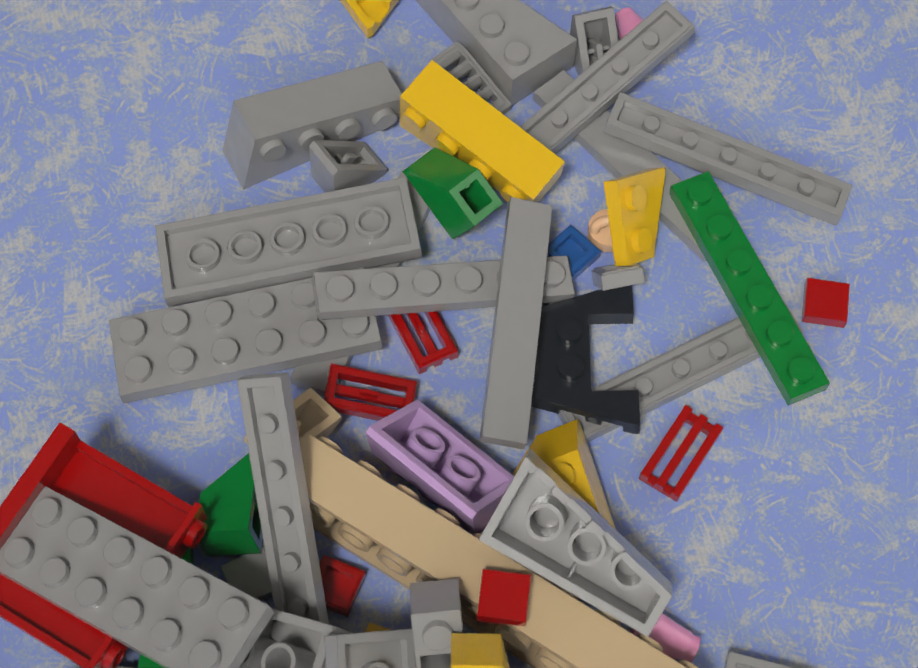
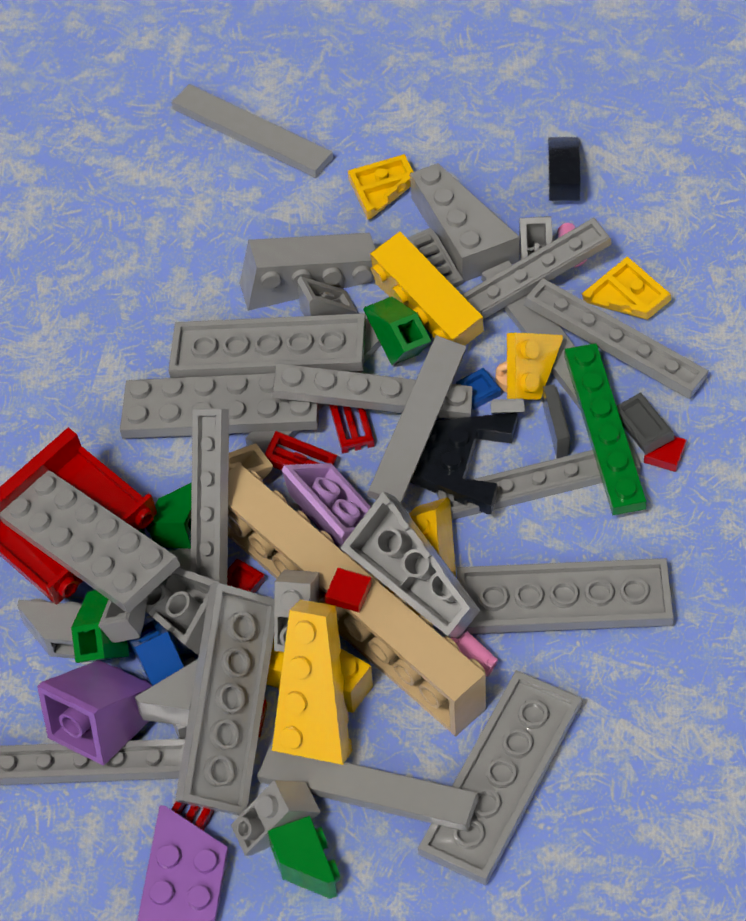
camera: 20 degrees right, 10 degrees down
red tile [639,405,724,502] -> none
none -> light grey plate [457,558,673,634]
none -> dark grey tile [543,384,570,458]
none -> yellow wing [582,256,671,320]
none -> dark grey tile [616,392,675,455]

